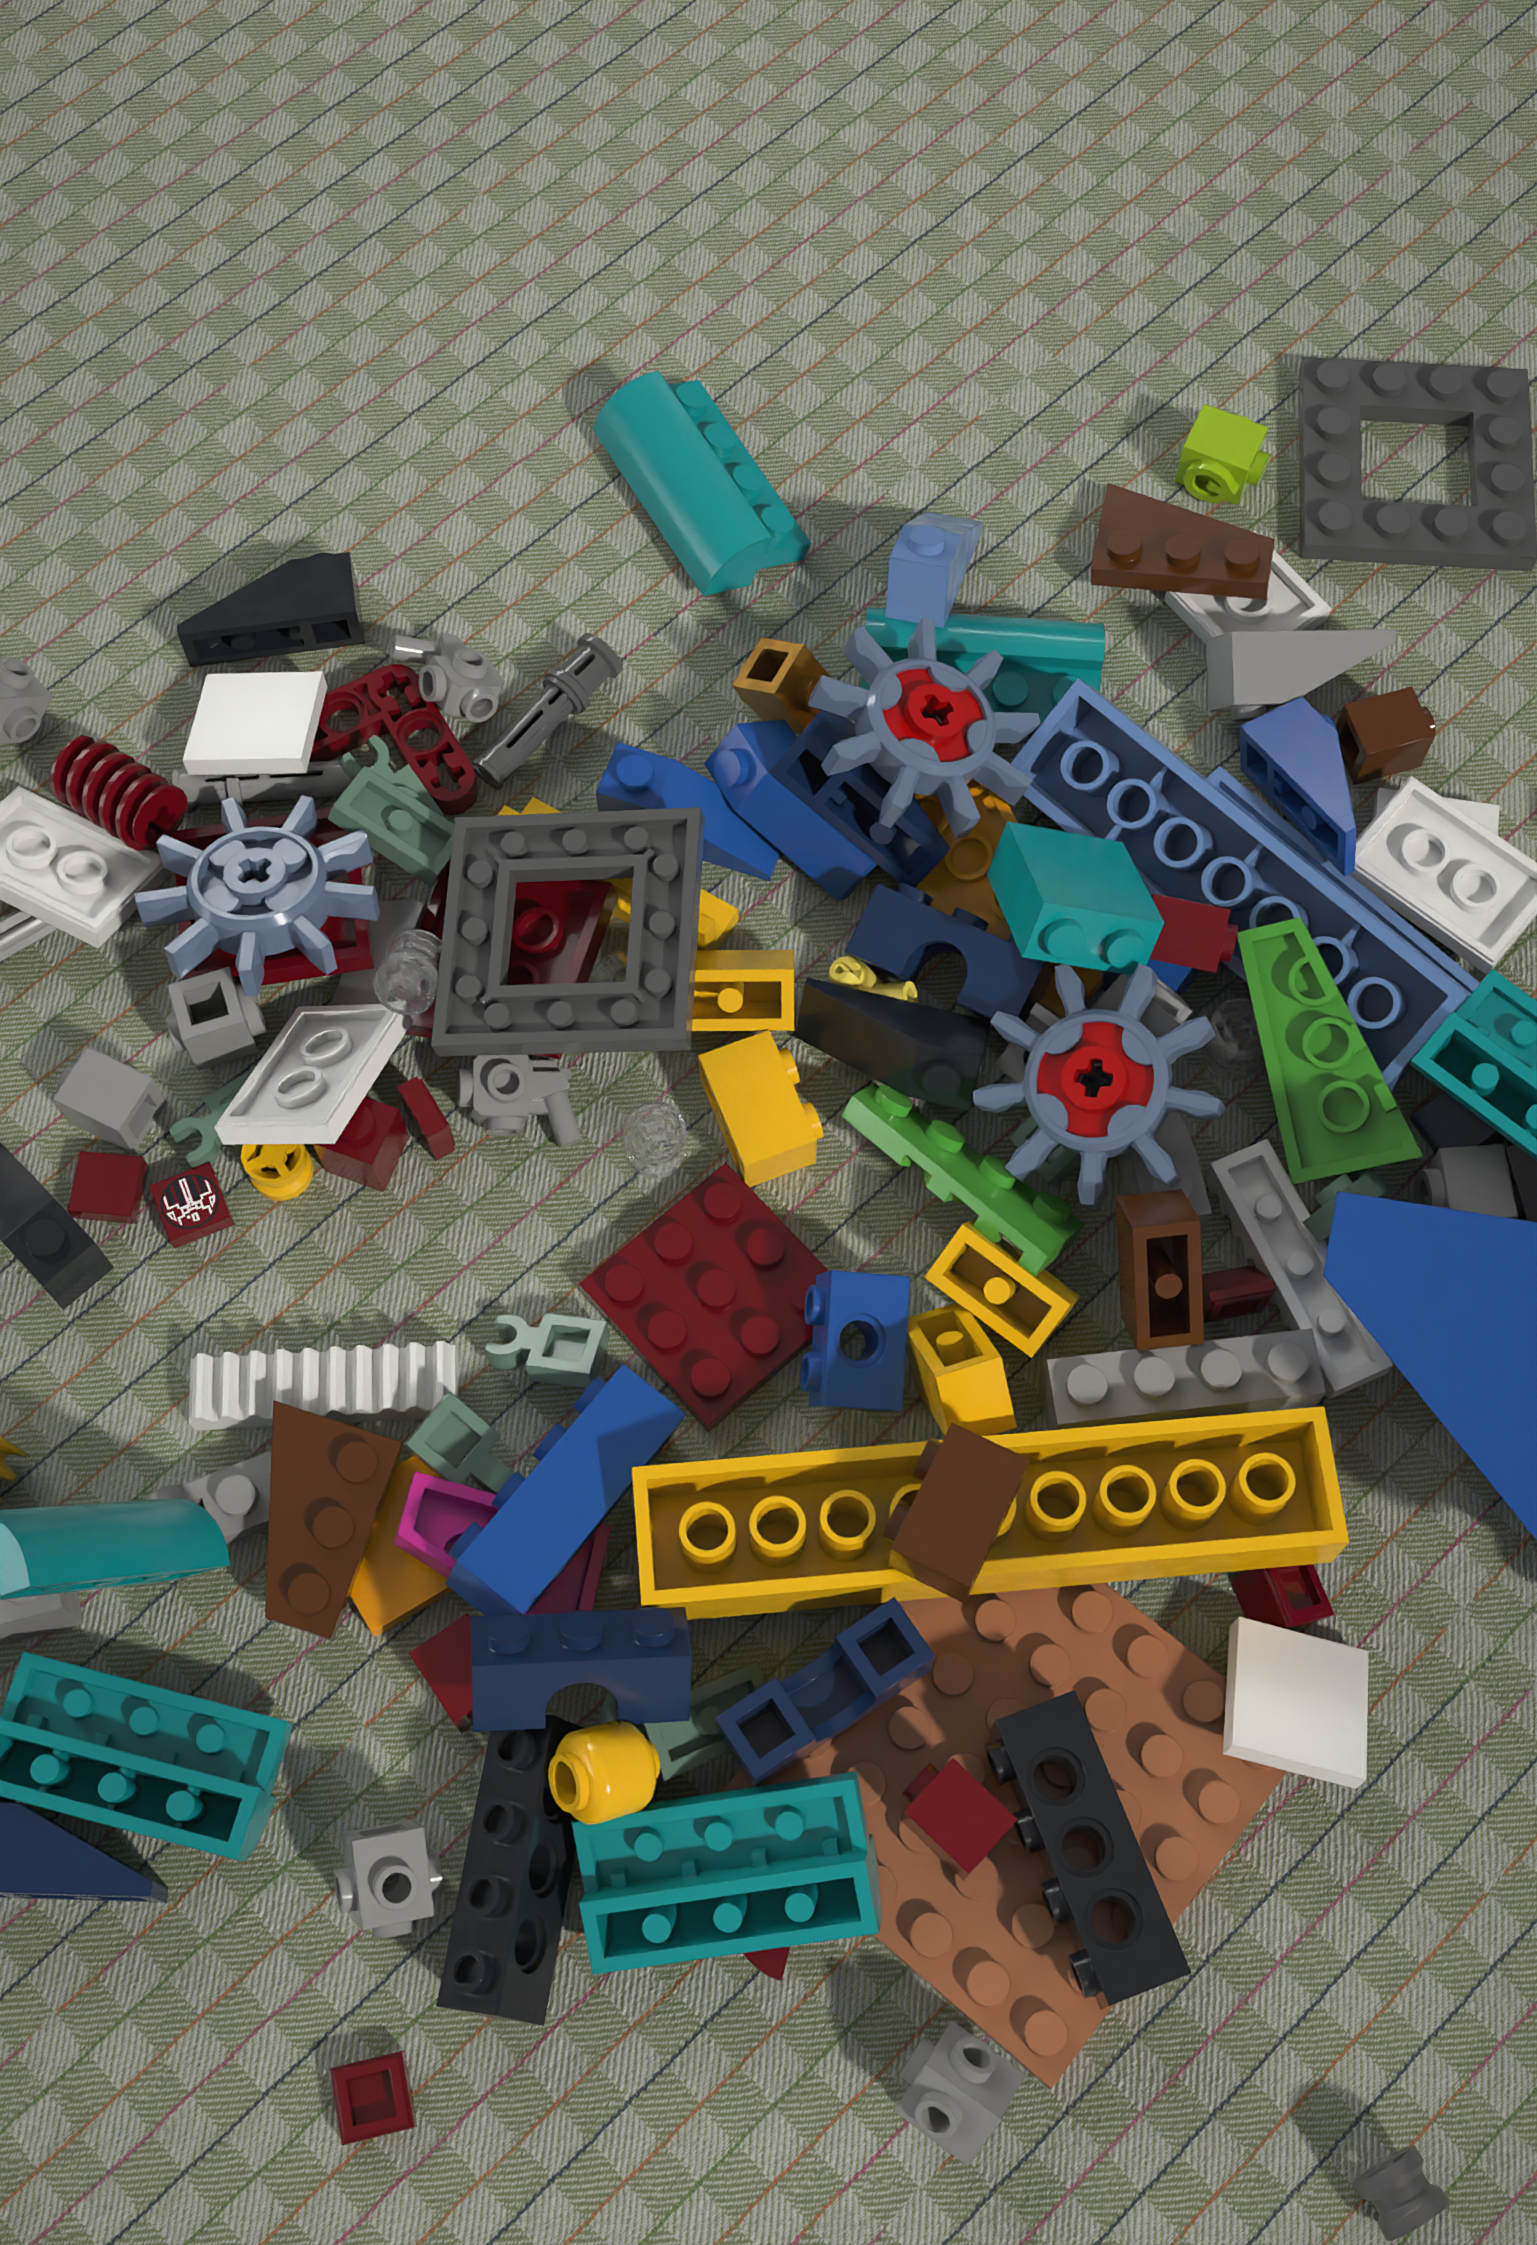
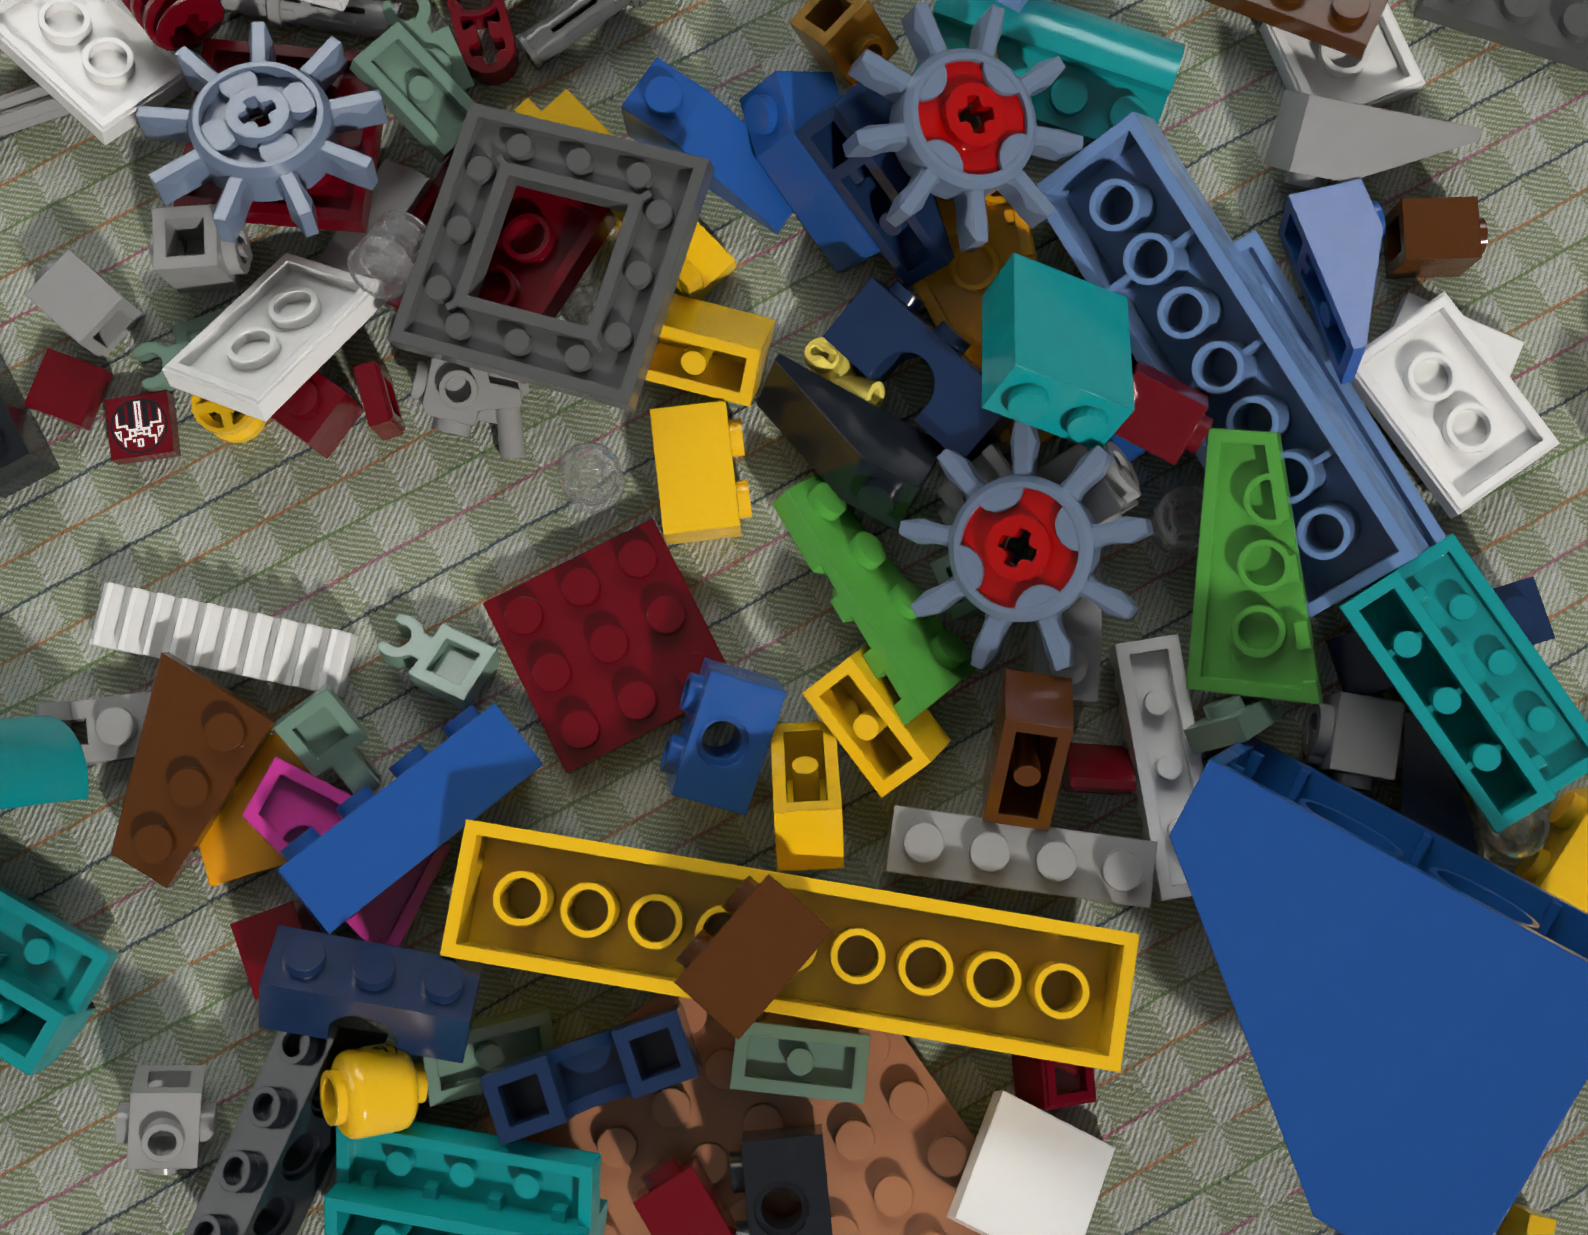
camera: 15 degrees right, 15 degrees up
none -> sand green plate [730,1020,871,1104]

